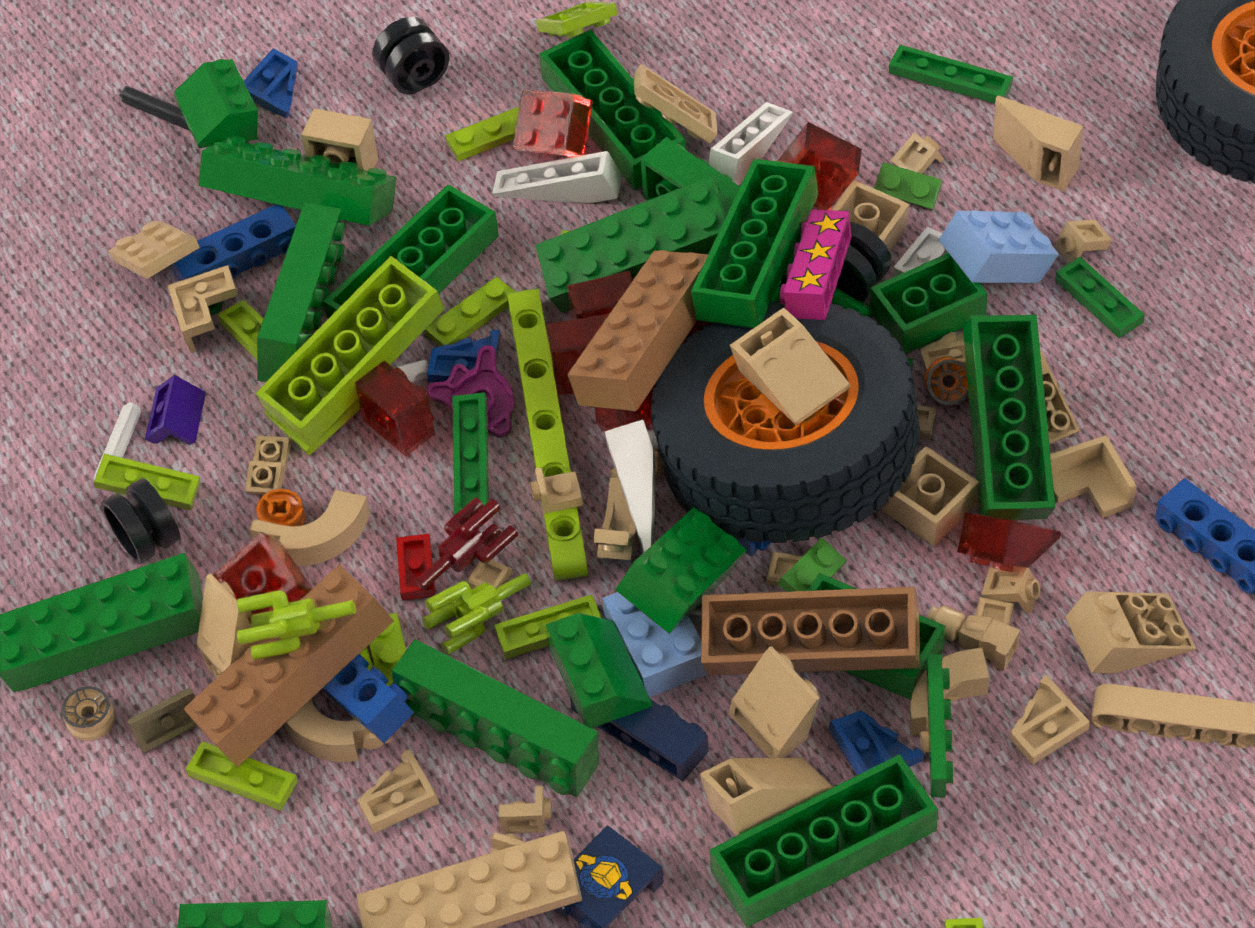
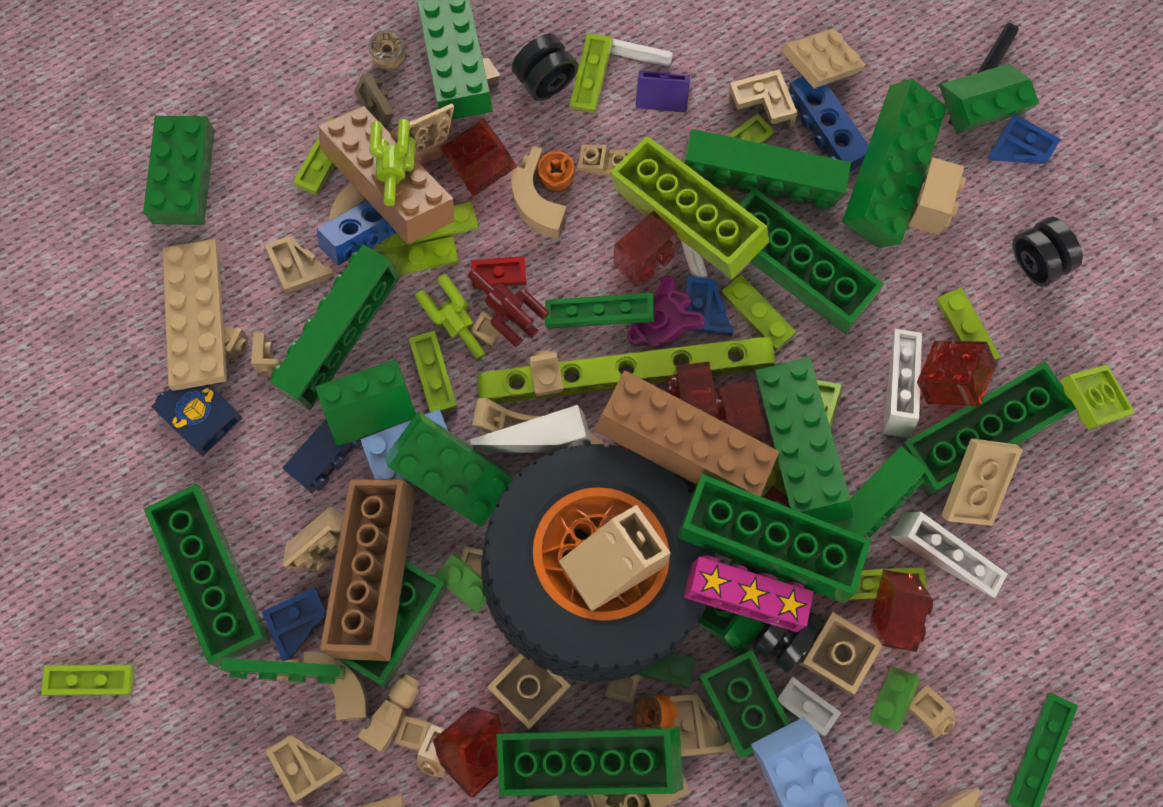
camera: 90 degrees right, 20 degrees up
tan slope [700,758,833,836] -> none

